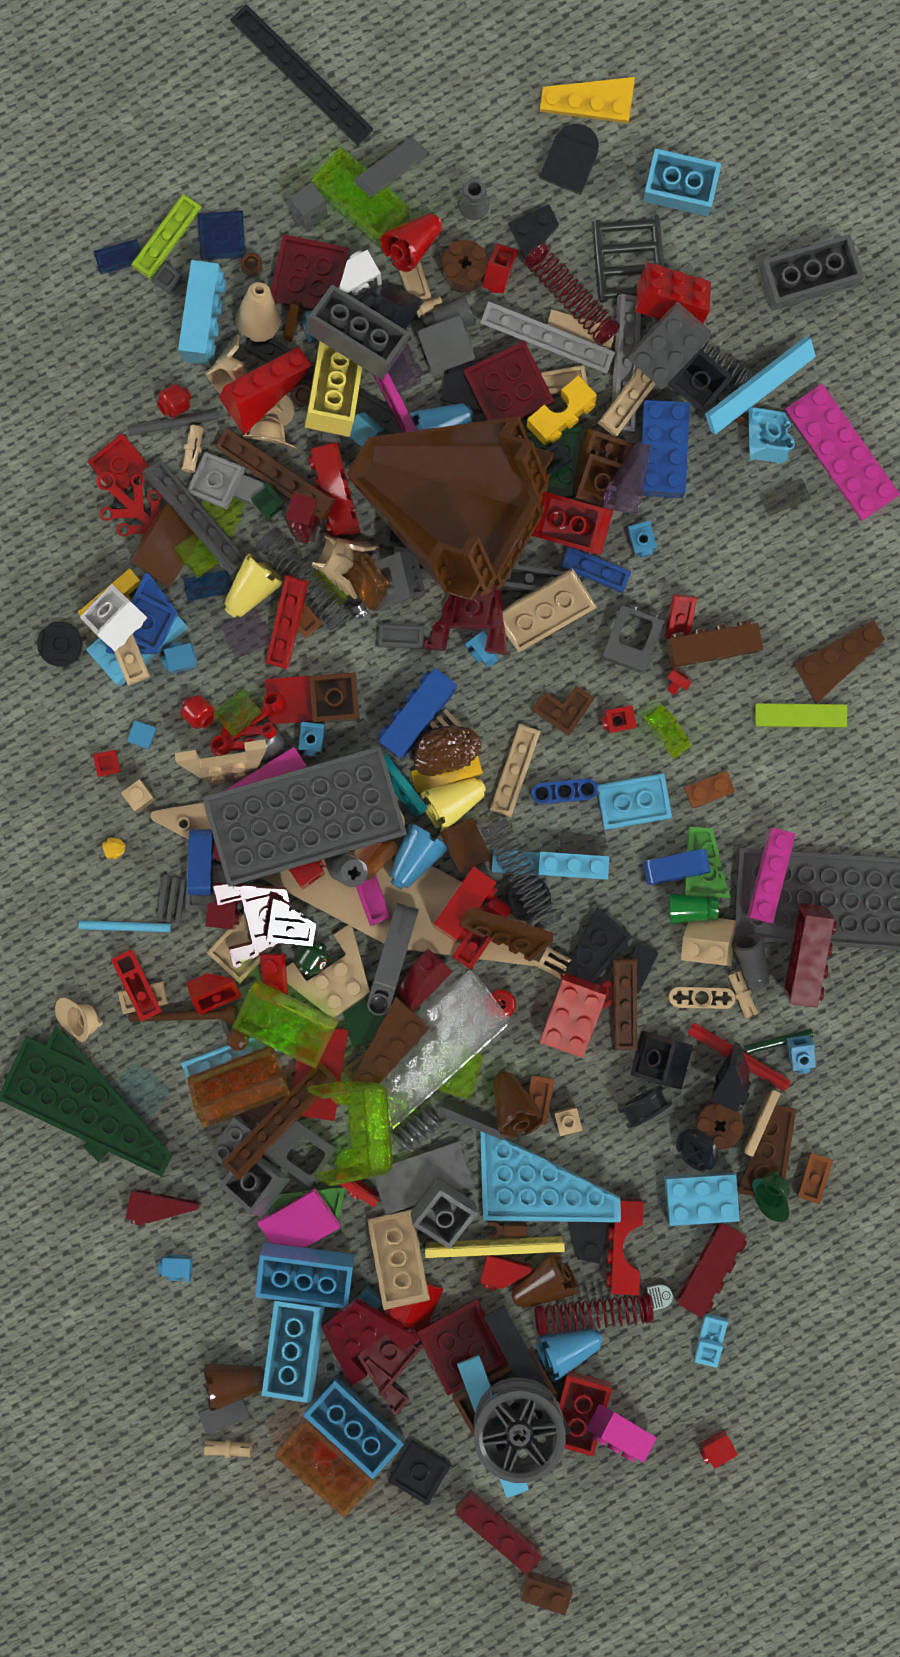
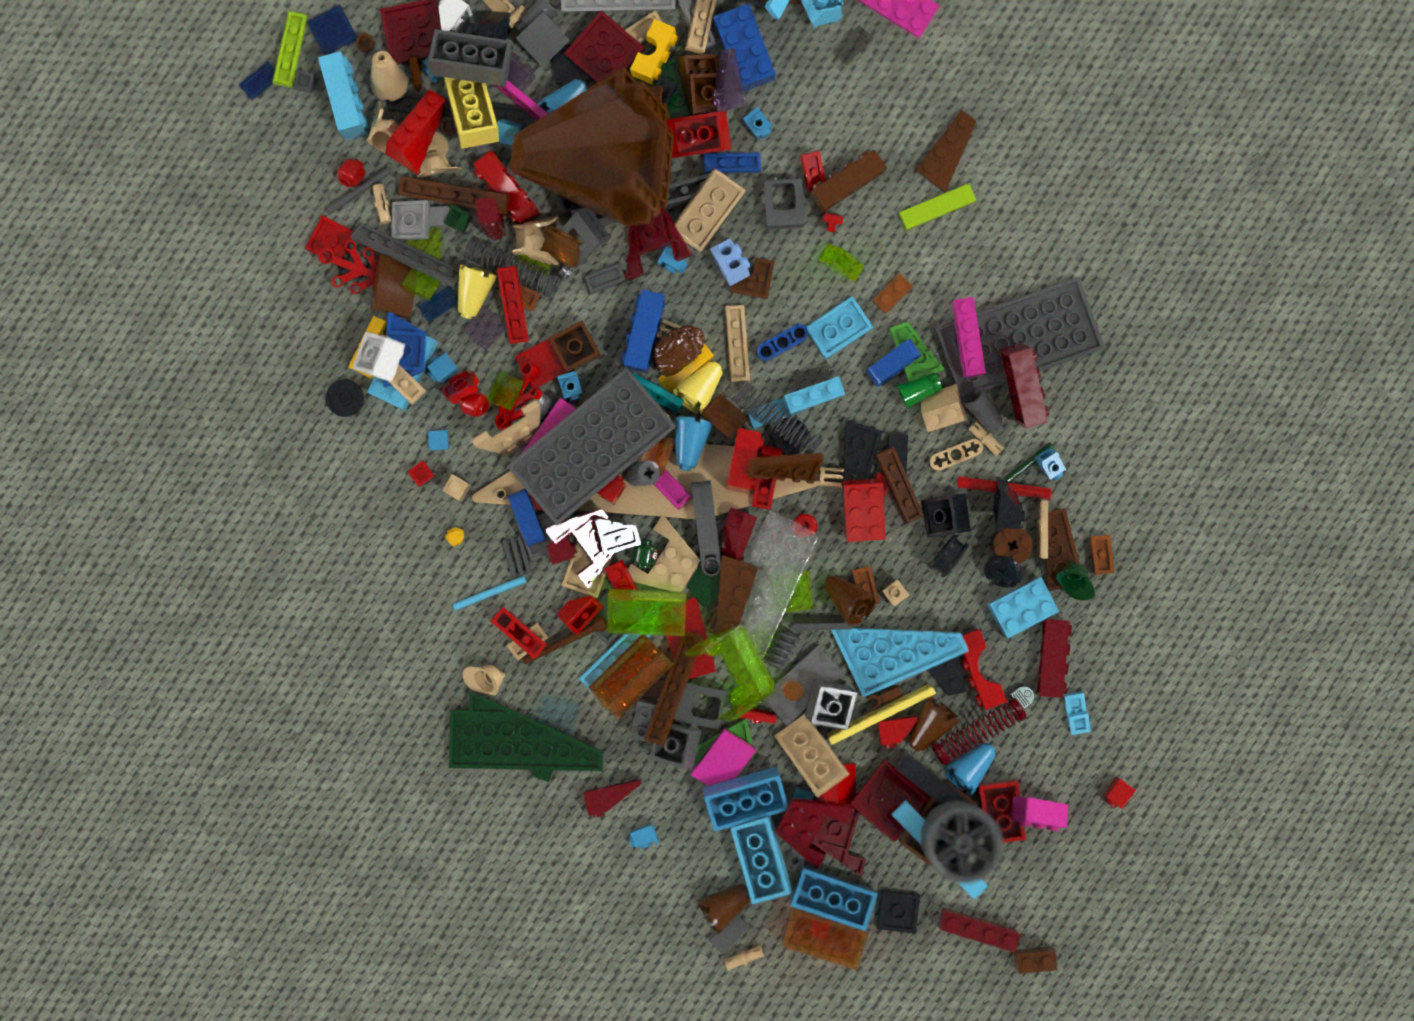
camera: 25 degrees left, 0 degrees up
reddish brown tile [227,1027,249,1050] -> none
red brick [601,705,637,734] -> none
none -> red plate [442,371,479,404]
none -> light blue brick [710,238,750,286]
none -> clear orange tile [784,681,803,701]

